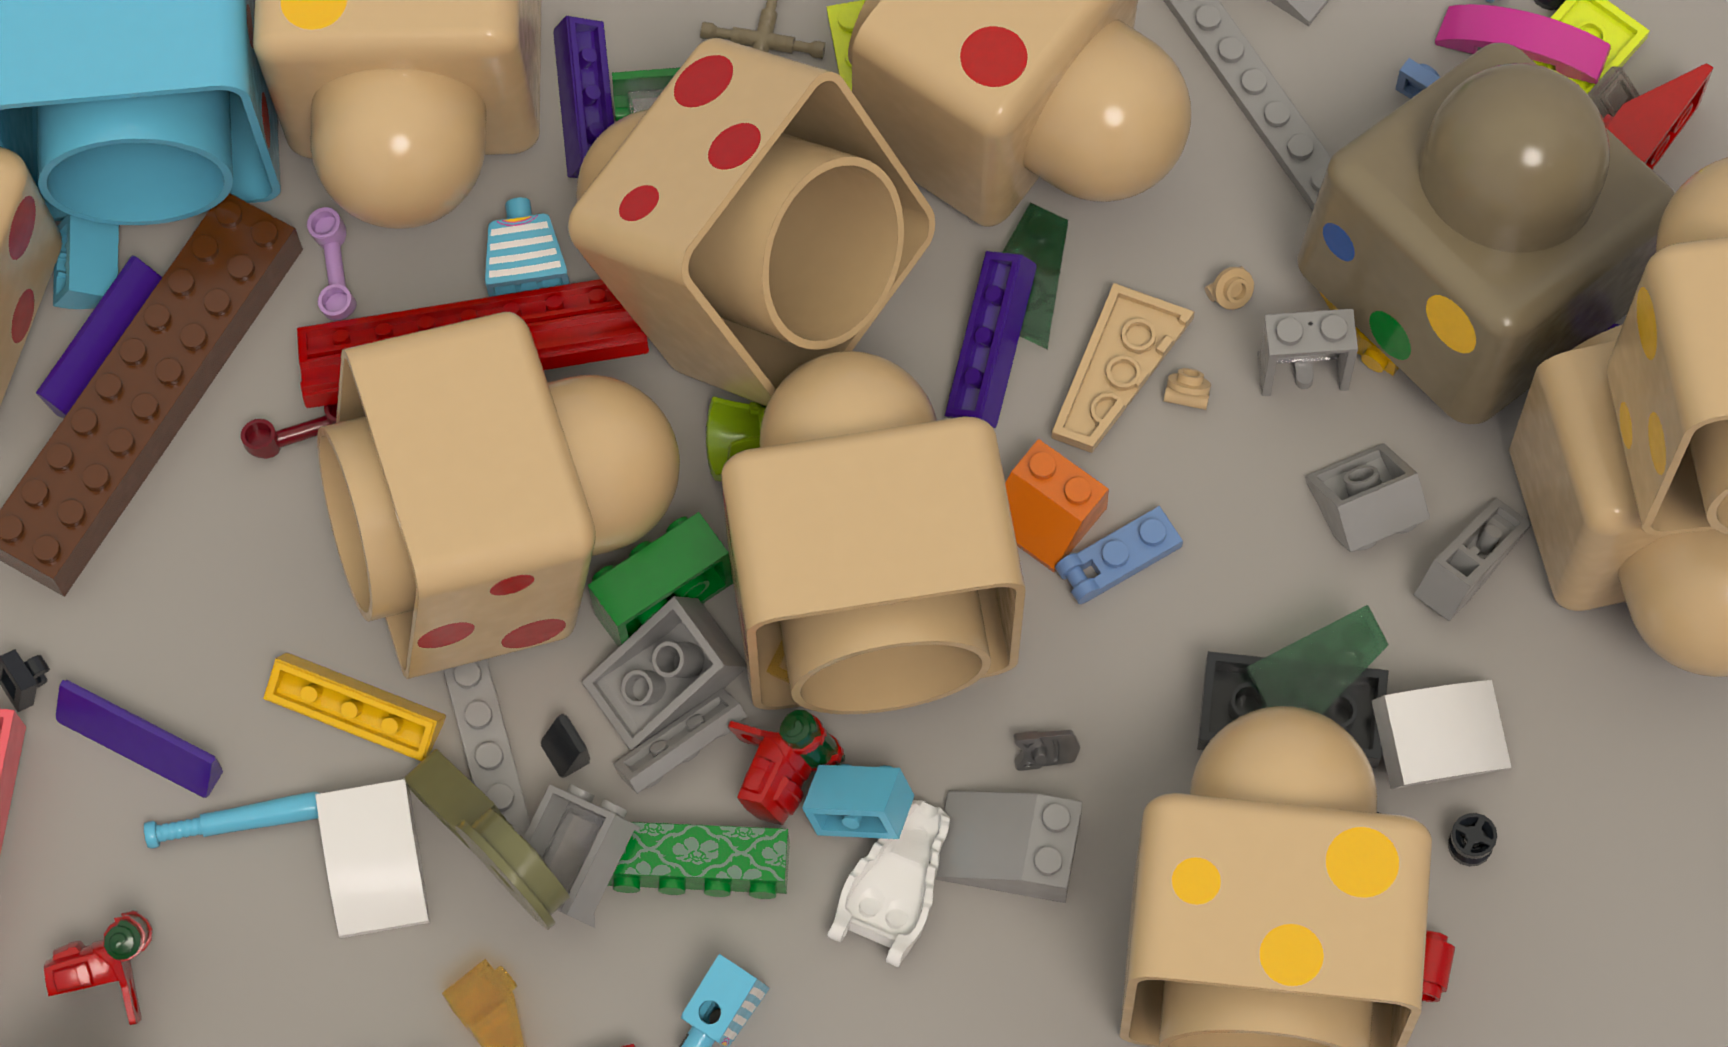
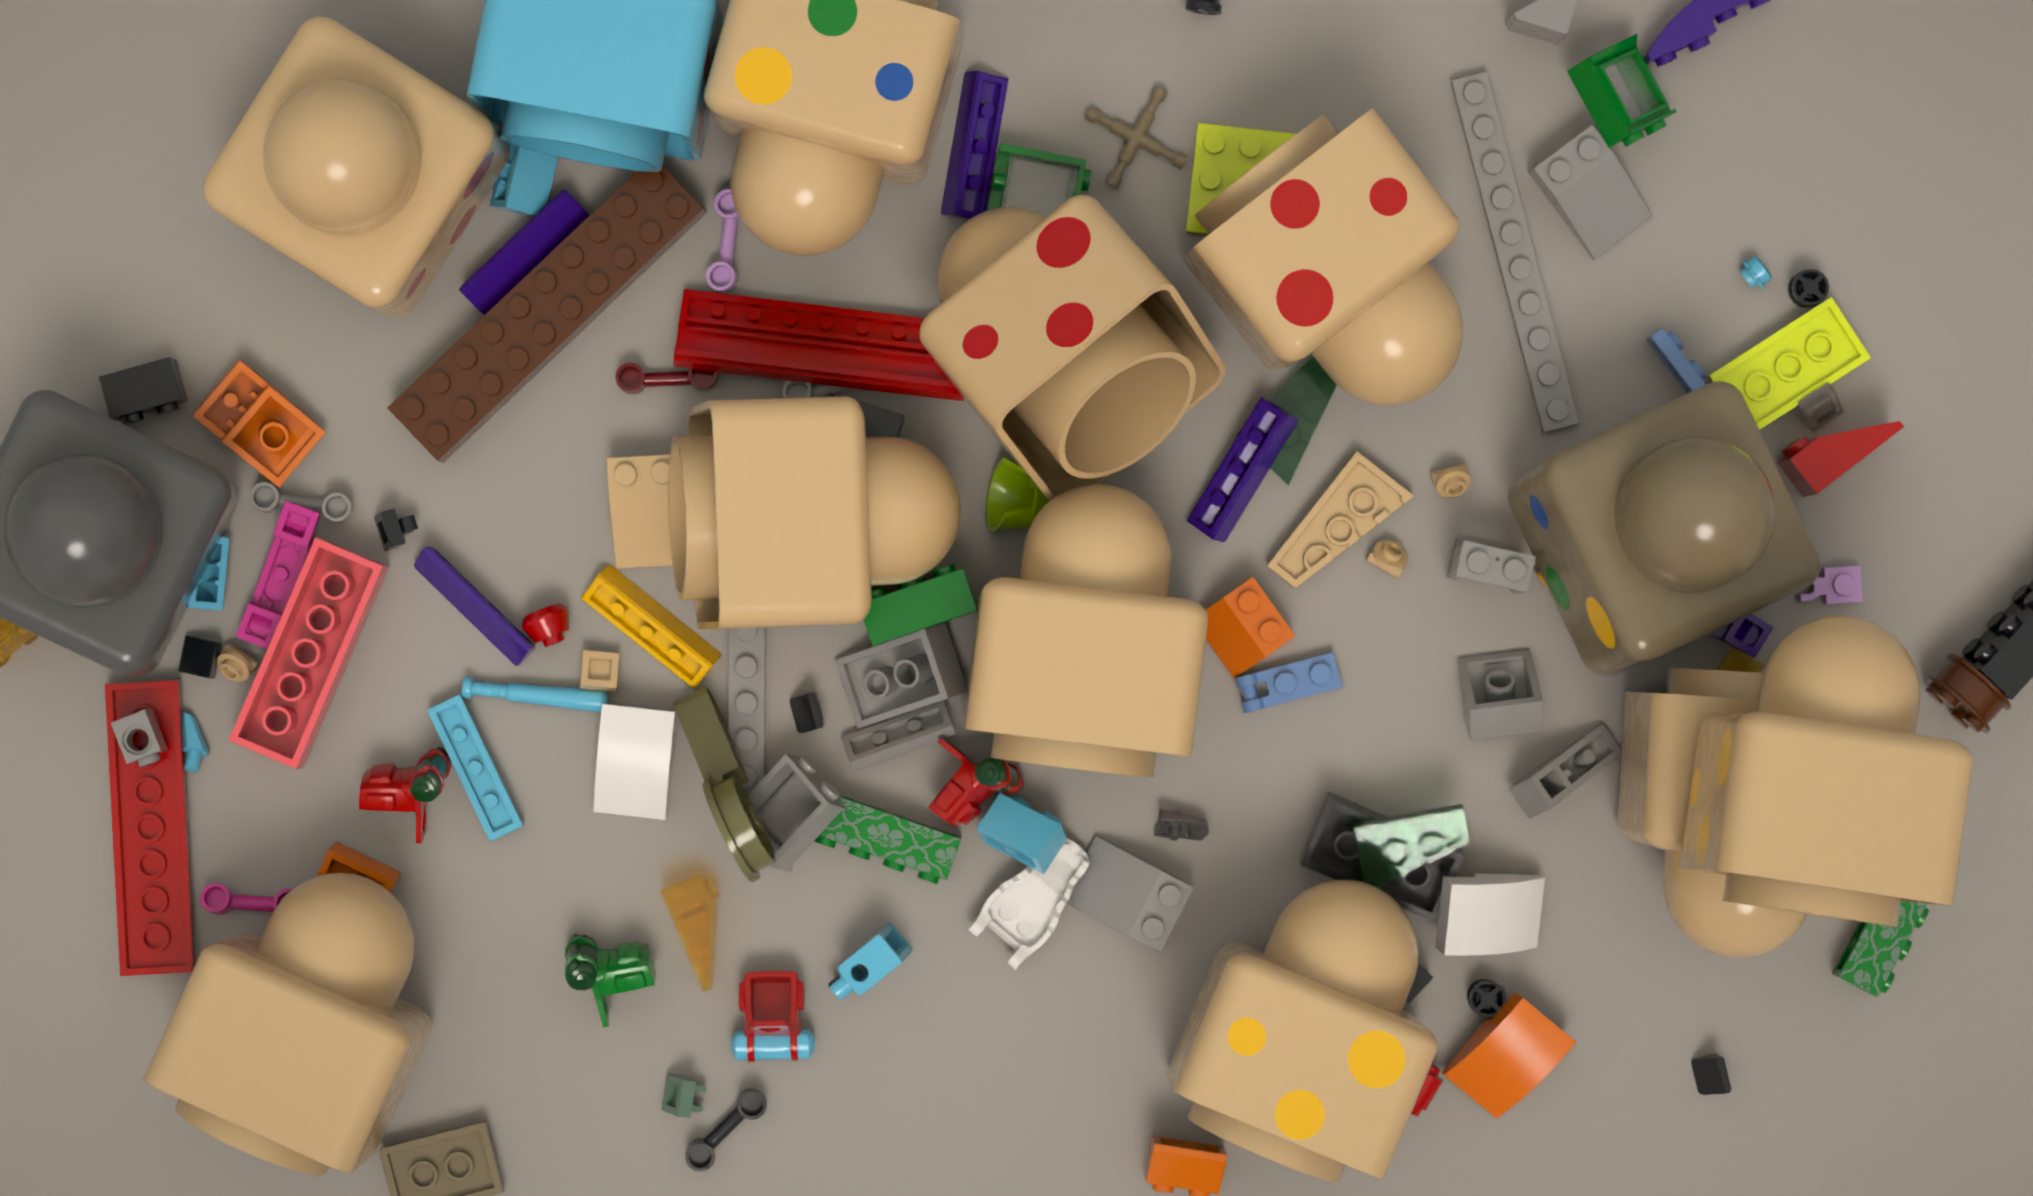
camera: 10 degrees right, 20 degrees up
medium azure torso [485,197,570,297] -> none
dark pink slope [1435,4,1611,84] -> none
none -> medium azure plate [427,694,524,842]
none -> red cone [521,603,569,648]
none -> tan plate [580,650,620,692]
none -> tan slope [606,454,672,569]
none -> orange slope [1442,992,1576,1118]

